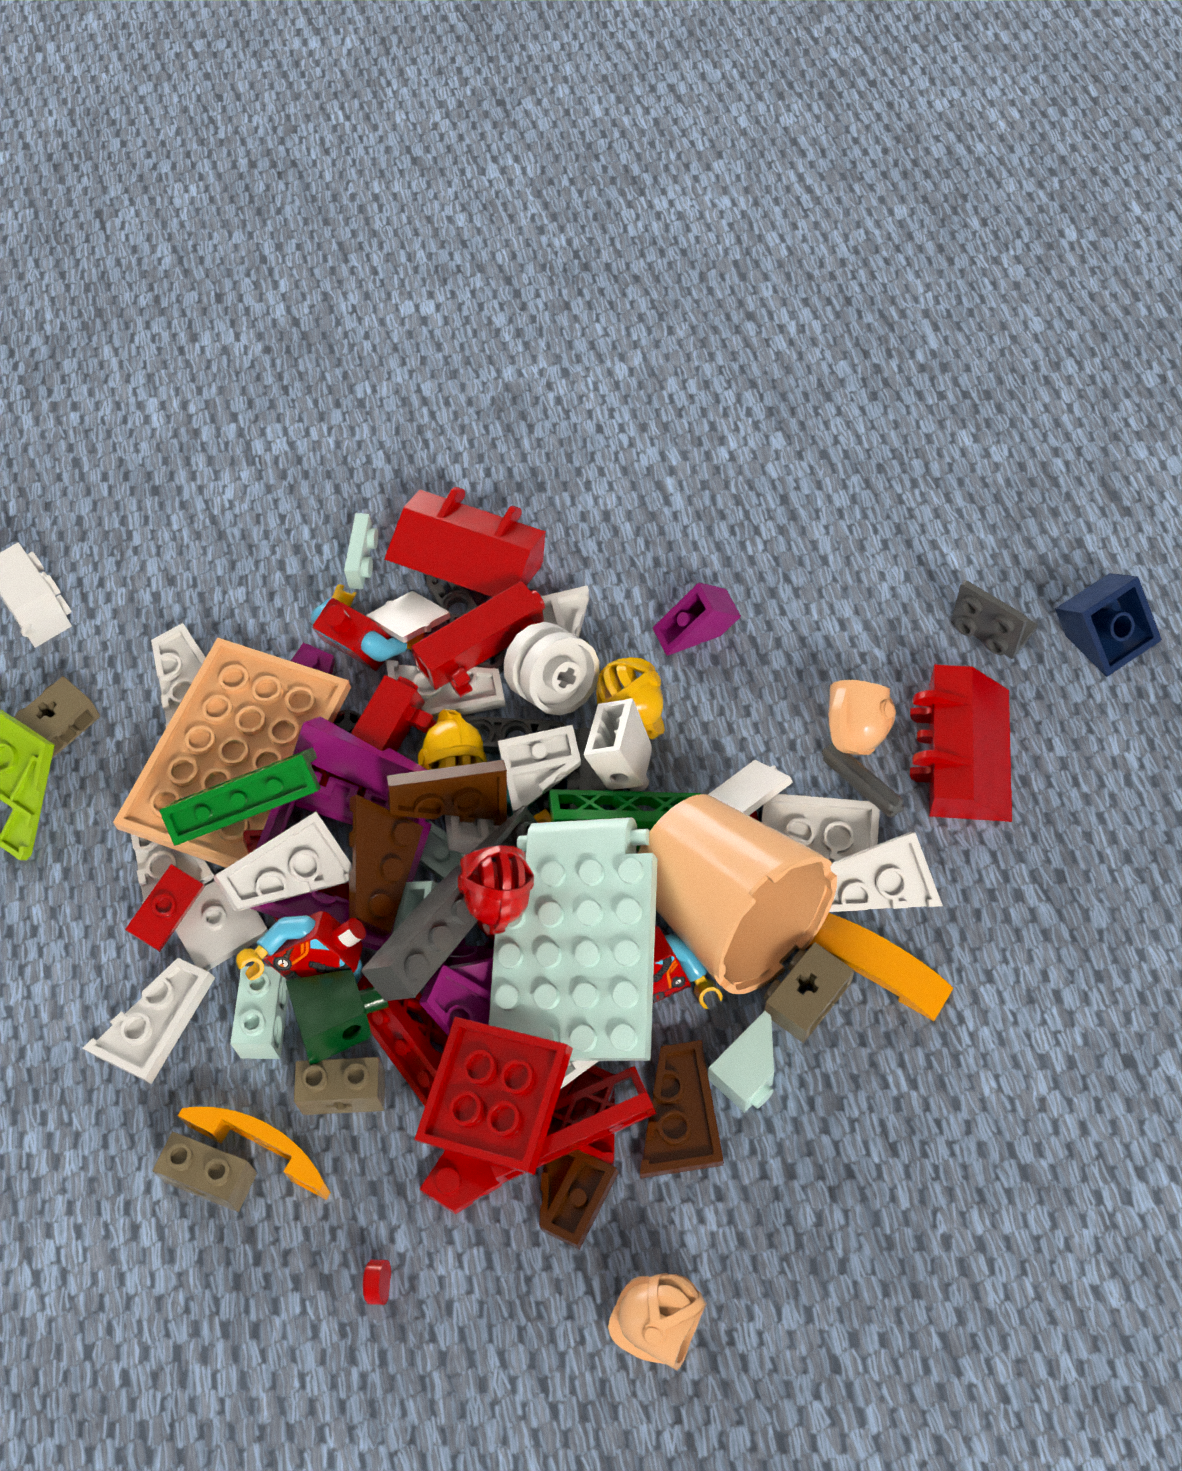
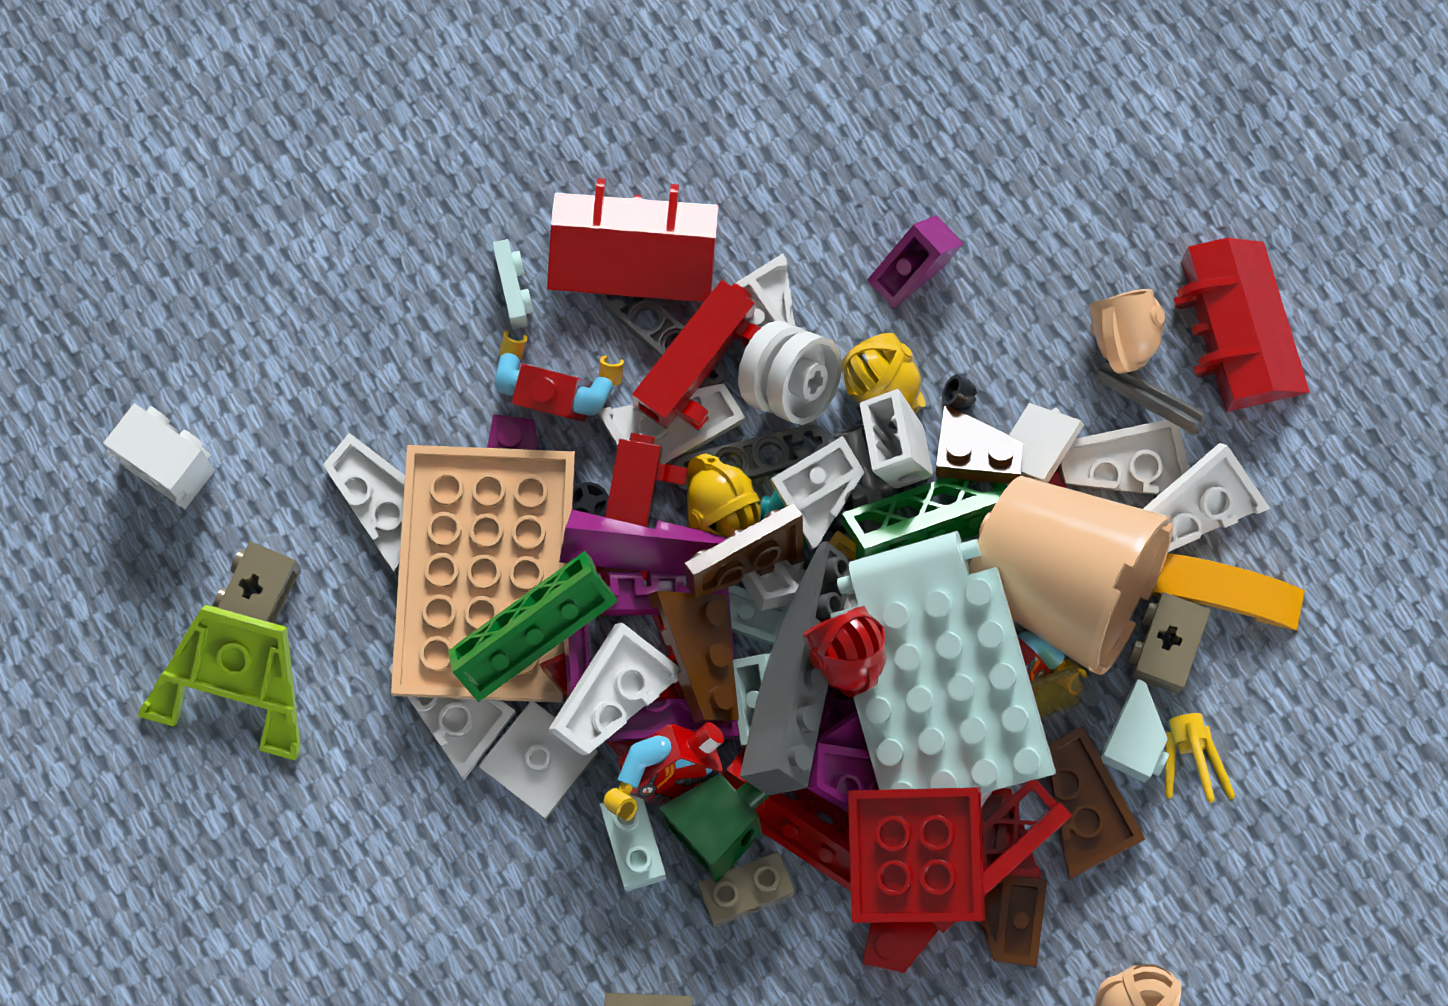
camera: 25 degrees left, 15 degrees up
white wing [83,958,215,1084] -> none
red plate [125,864,205,952] -> none
light orange slope [178,1107,331,1200] -> none
white piece [366,591,451,643] -> none
dark grey bracket [951,580,1038,659] -> none
dark blue slope [1055,573,1162,677] -> none
none -> wing [935,406,1023,484]
none -> black hinge [942,374,977,410]
none -> clear yellow piece [1030,665,1083,719]
none -> yellow plant [1165,713,1235,803]

